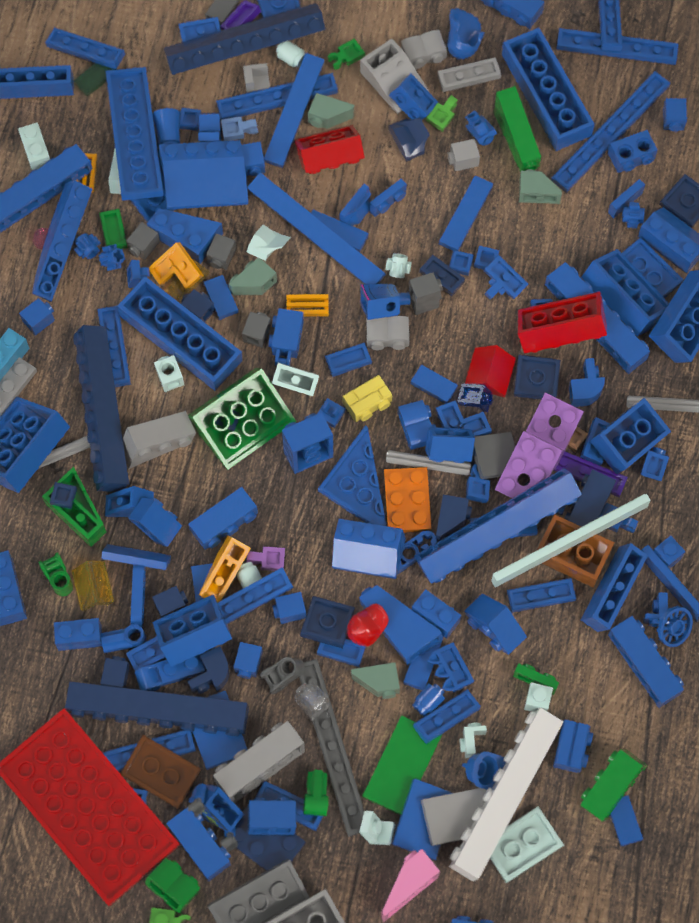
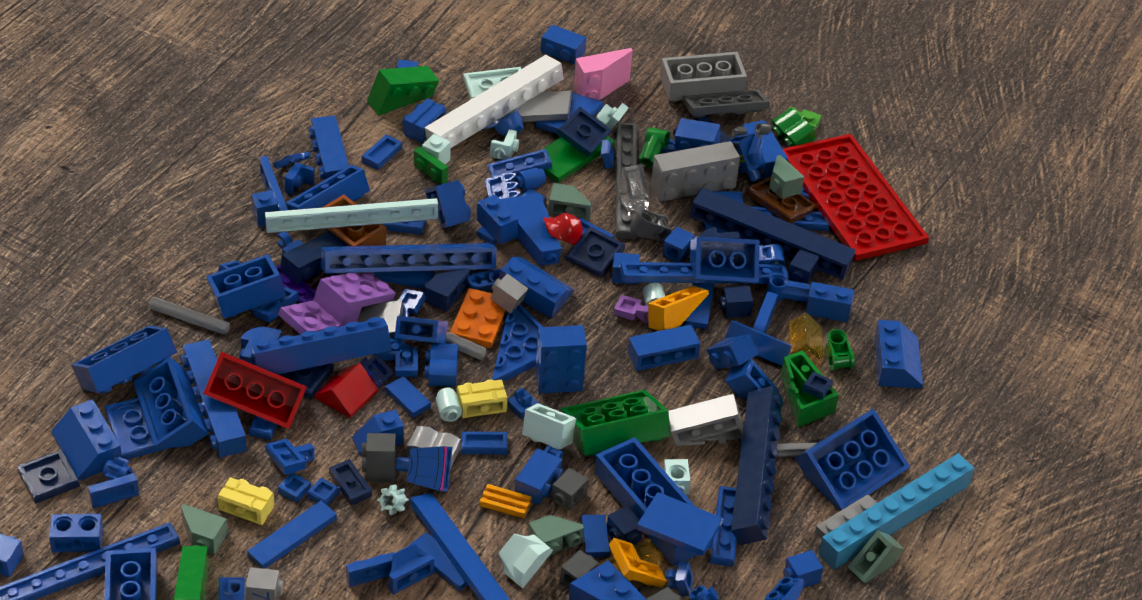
camera: 165 degrees left, 25 degrees down
none -> light yellow brick [218,477,274,525]
none -> blue brick [251,317,392,374]
none -> blue slope [352,410,404,456]
none -> blue tile [362,134,402,170]
none -> light aqua brick [436,388,462,422]
none -> light grey brick [490,274,528,313]
none -> dark blue plate [556,107,612,157]
none -> blue tile [601,140,614,169]
none -> blue tile [637,492,723,556]
none -> sand green slope [769,155,804,199]

